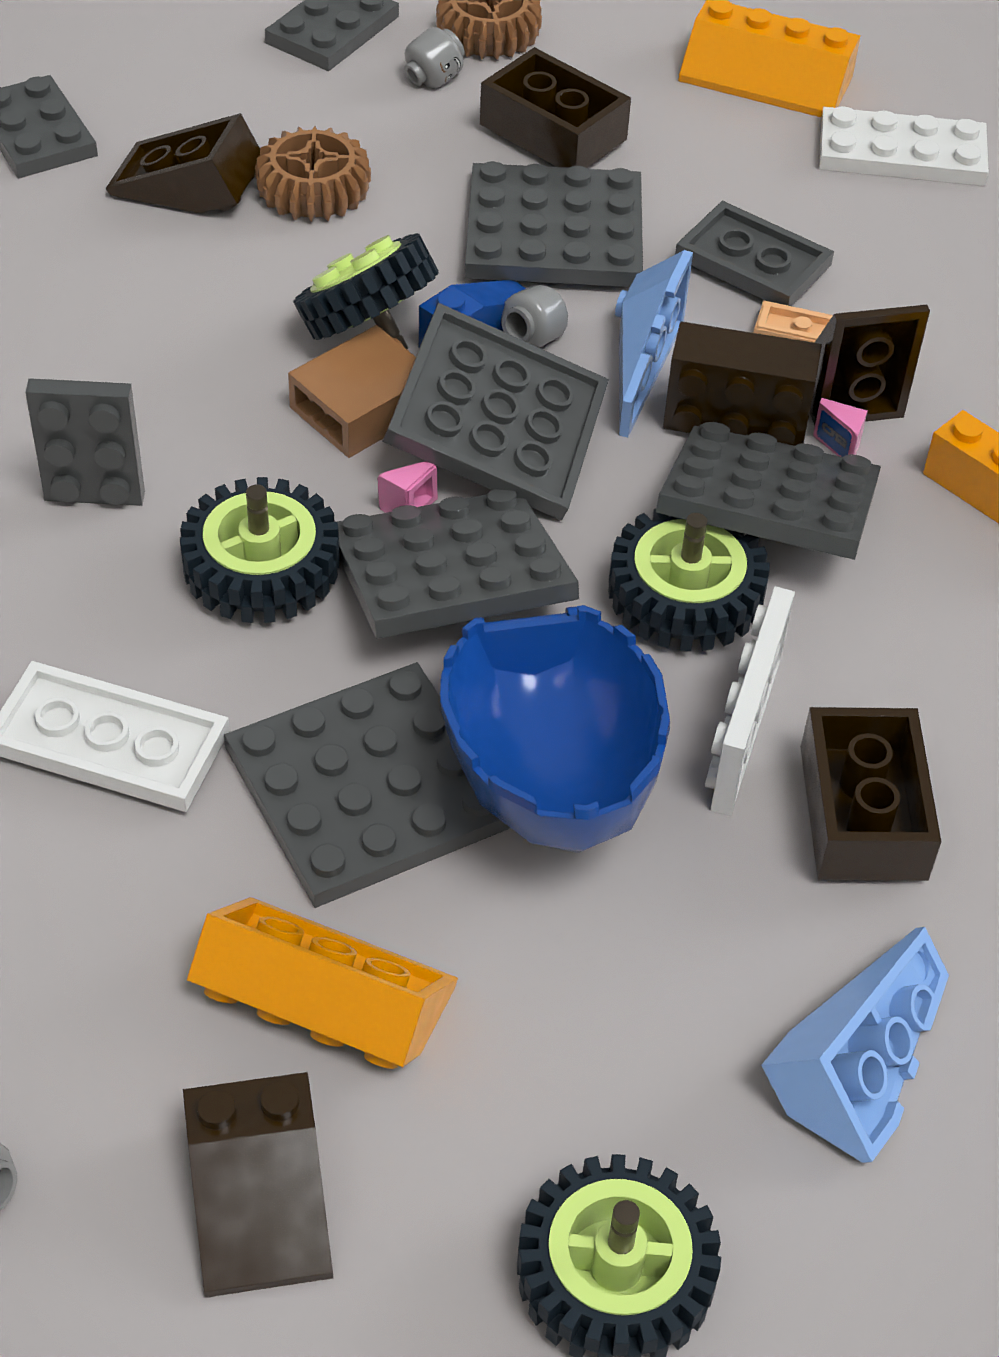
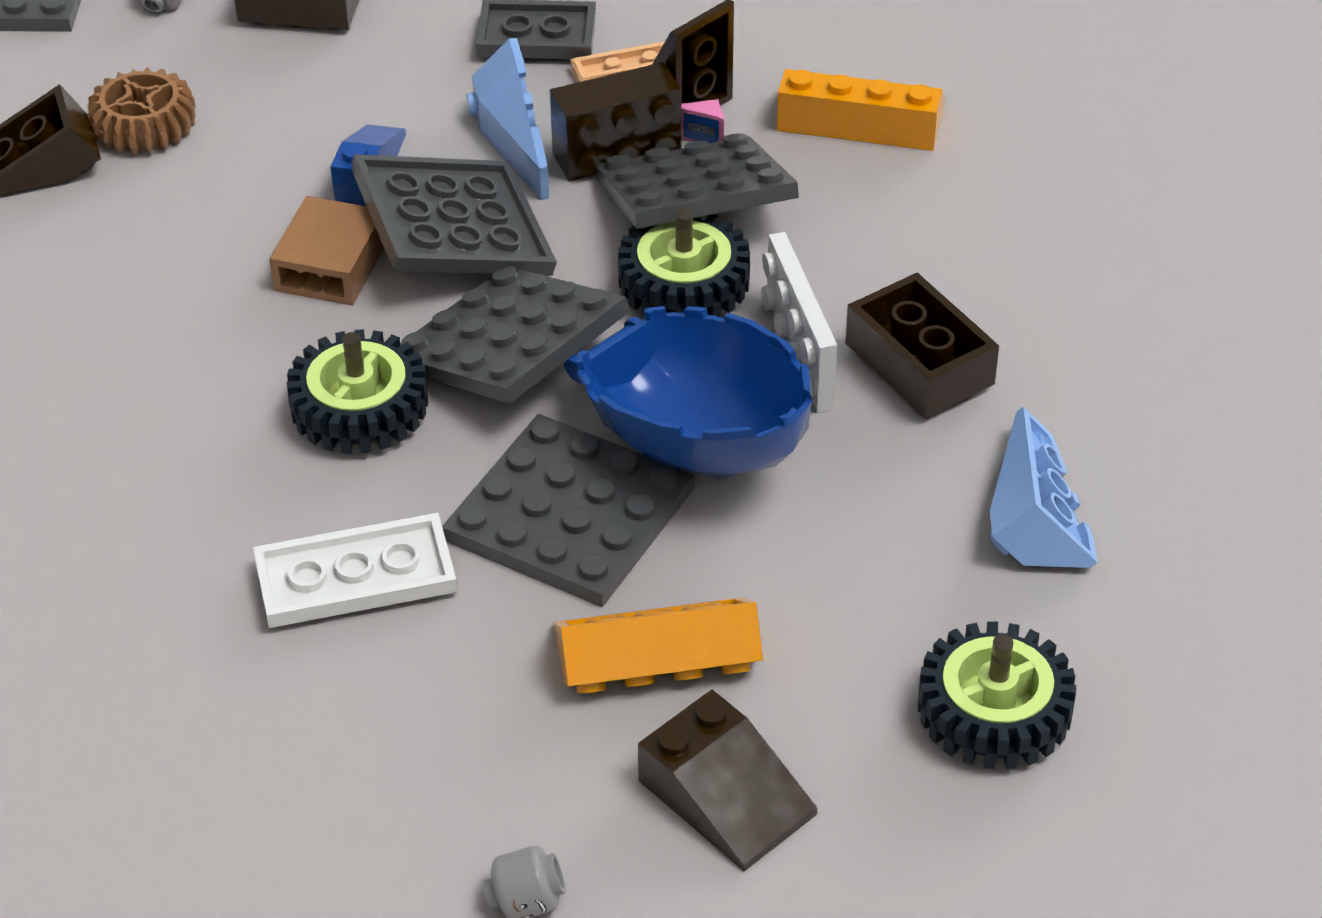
camera: 30 degrees left, 5 degrees down
dark grey plate [25,378,145,506] -> none
black wheel [293,233,439,349] -> none
bright pink slope [377,461,438,513] -> none
dark grey plate [465,161,643,287] -> none
light grey head [501,285,568,348] -> none

